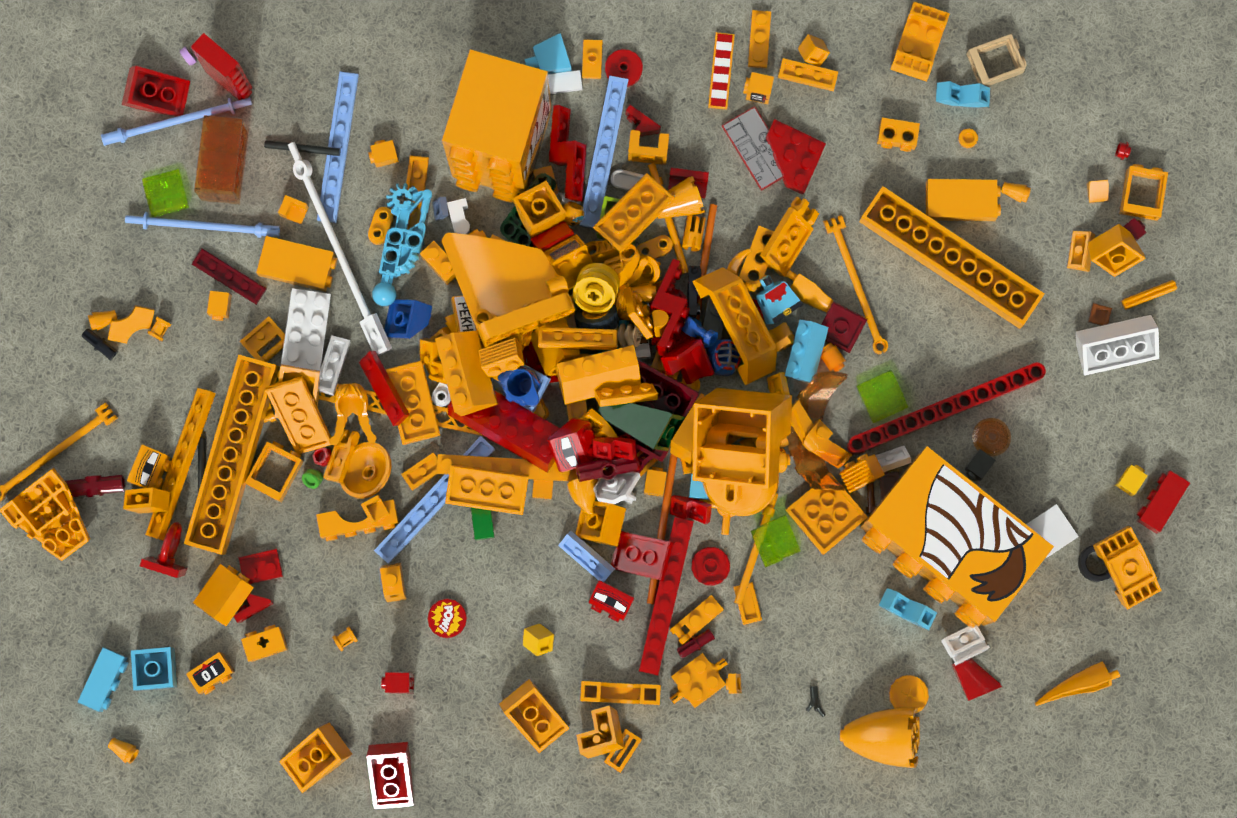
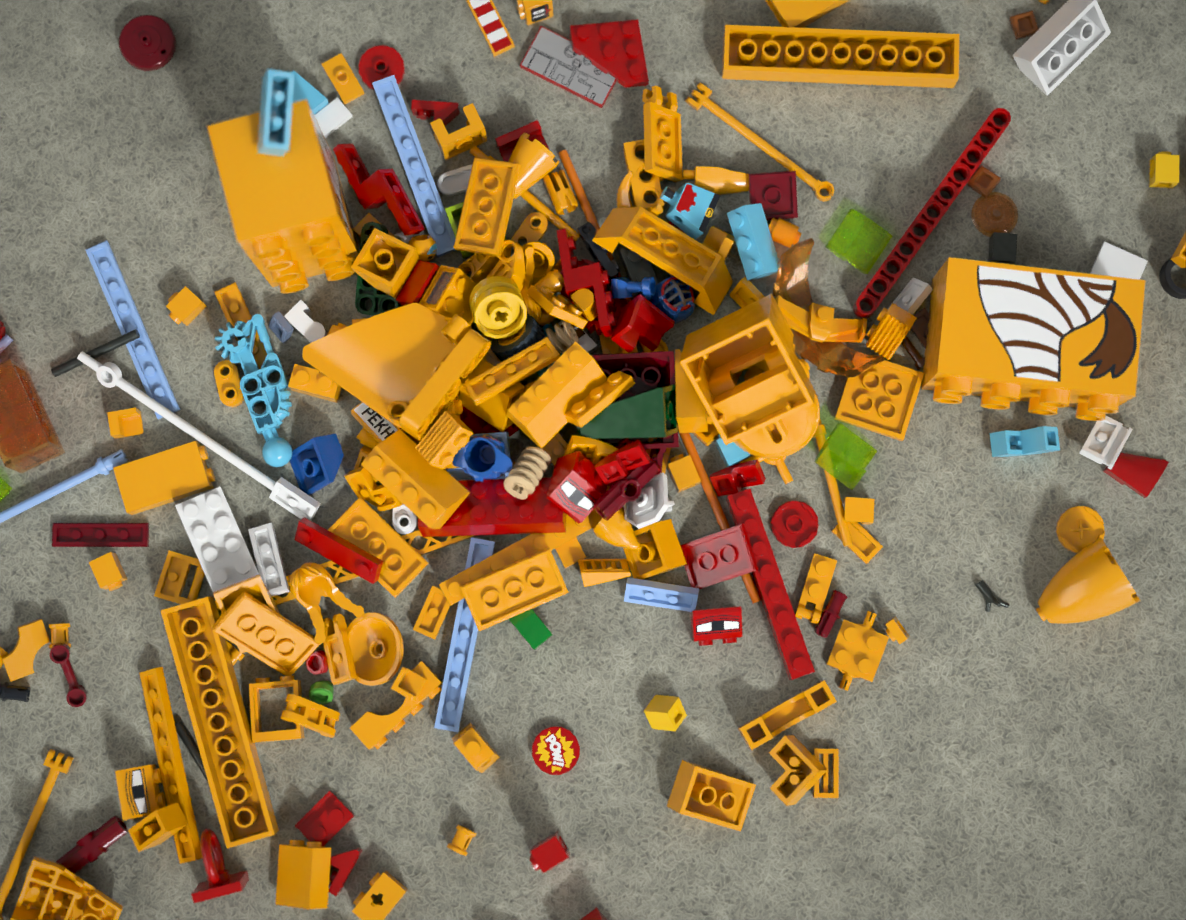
camera: 30 degrees left, 0 degrees up
none -> dark red bar [49,643,87,707]
none -> medium azure brick [257,69,294,156]
none -> light orange plate [281,694,340,738]
none -> tan piece [504,447,551,499]
none -> light orange slope [578,559,631,587]
none -> light orange panel [843,497,875,525]
none -> dark orange tile [967,165,1001,198]

